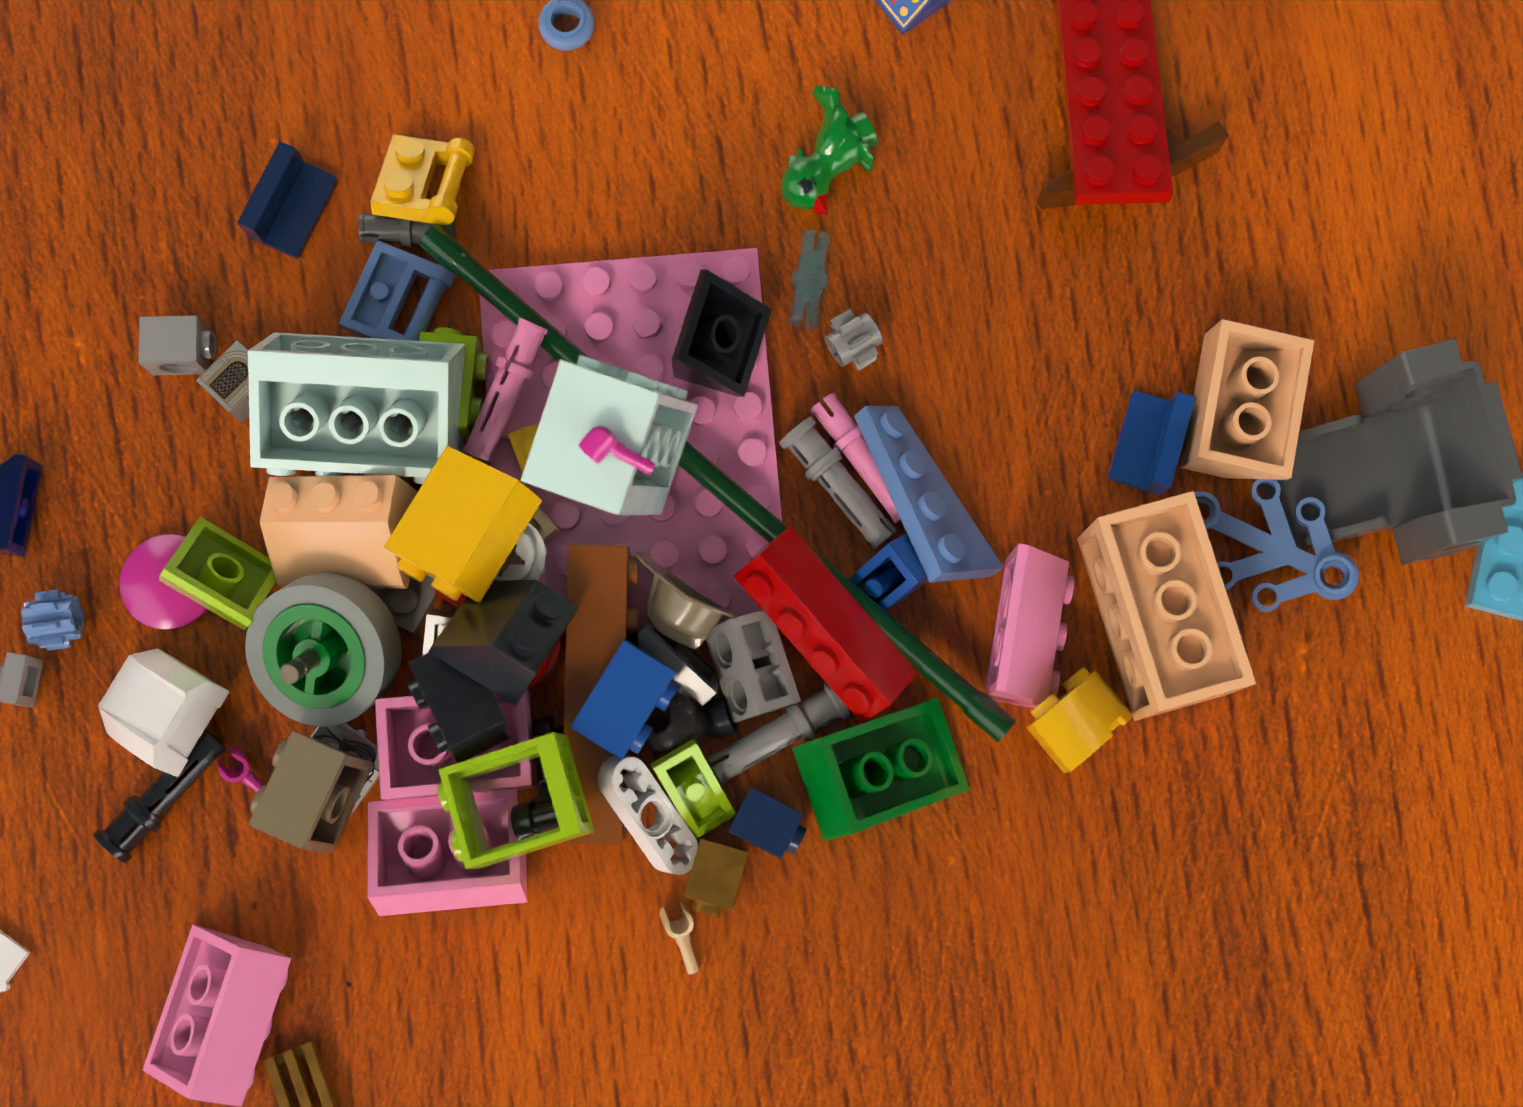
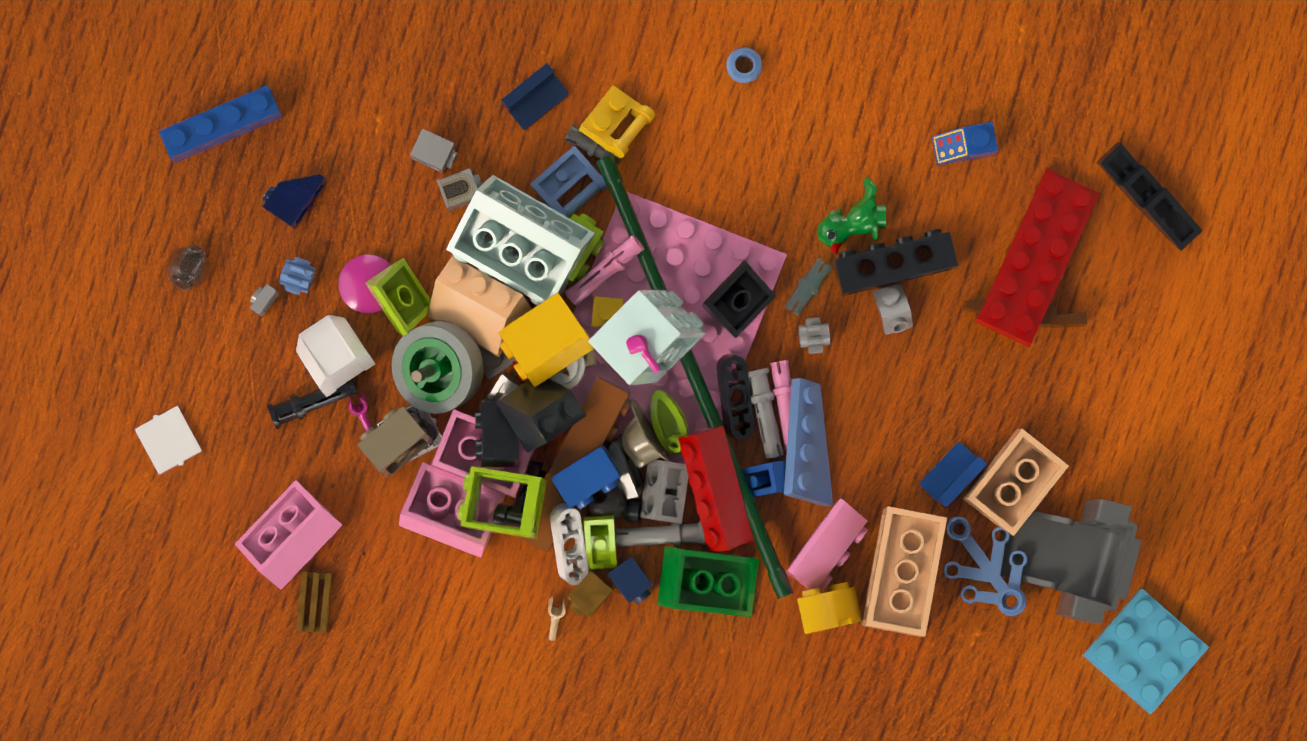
camera: 30 degrees right, 5 degrees up
none -> lime arm [650,390,689,454]
none -> black beam [716,354,754,440]
none -> black brick [833,229,958,296]
none -> light grey bracket [873,283,913,335]

